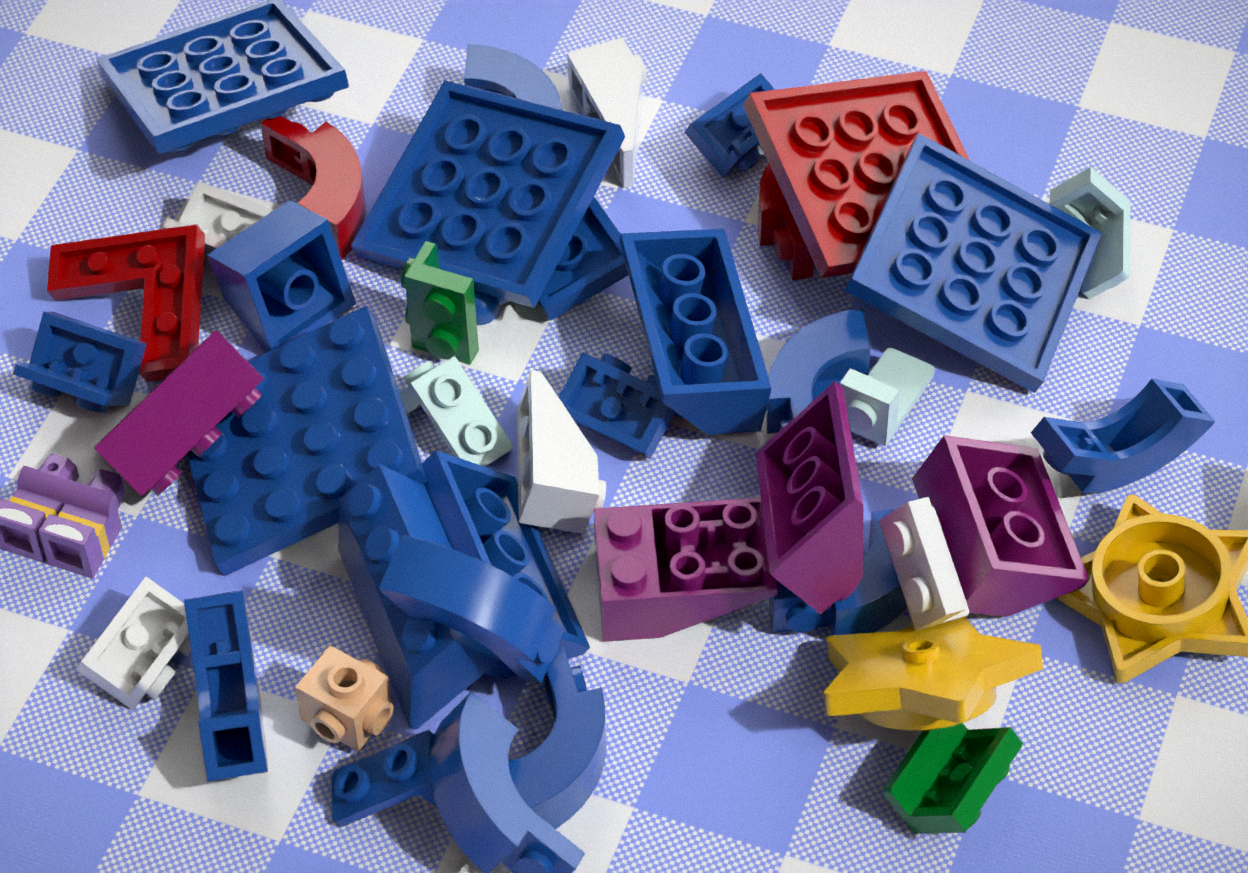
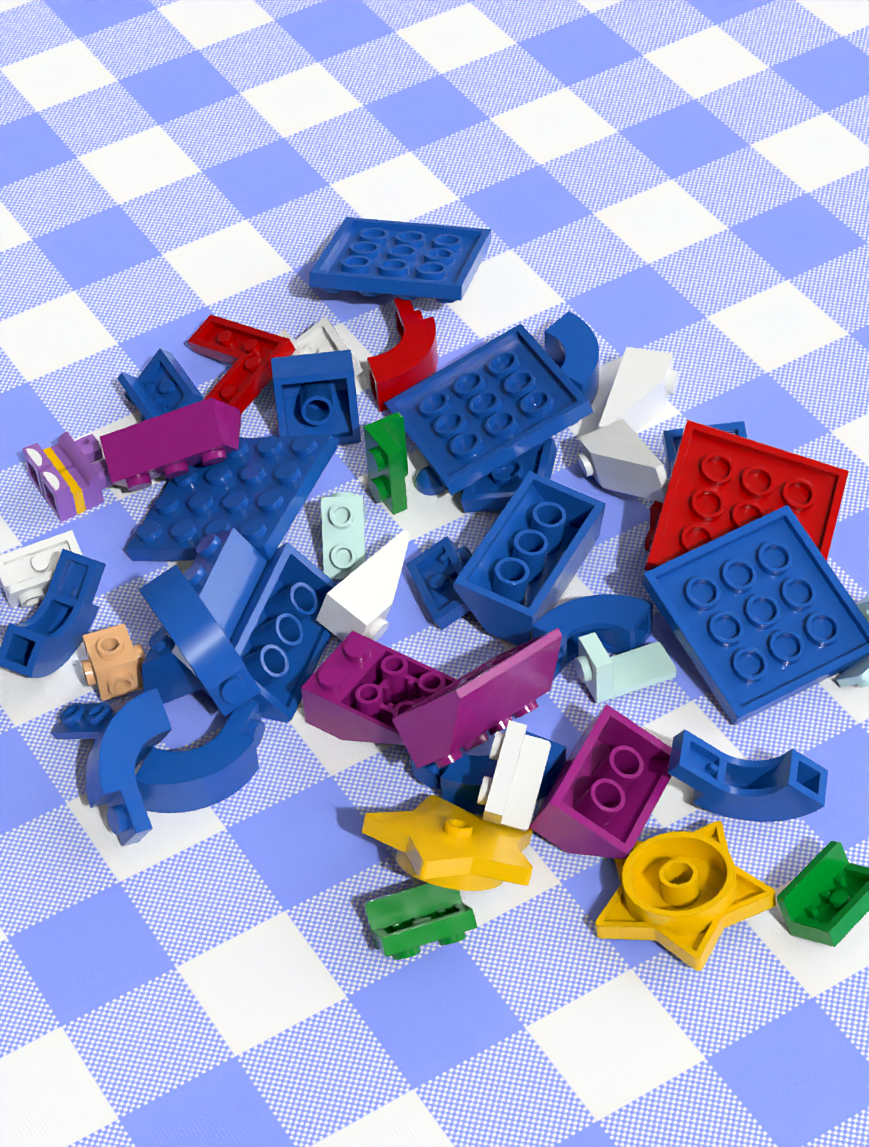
camera: 40 degrees right, 5 degrees down
none -> white slope [577,419,669,503]

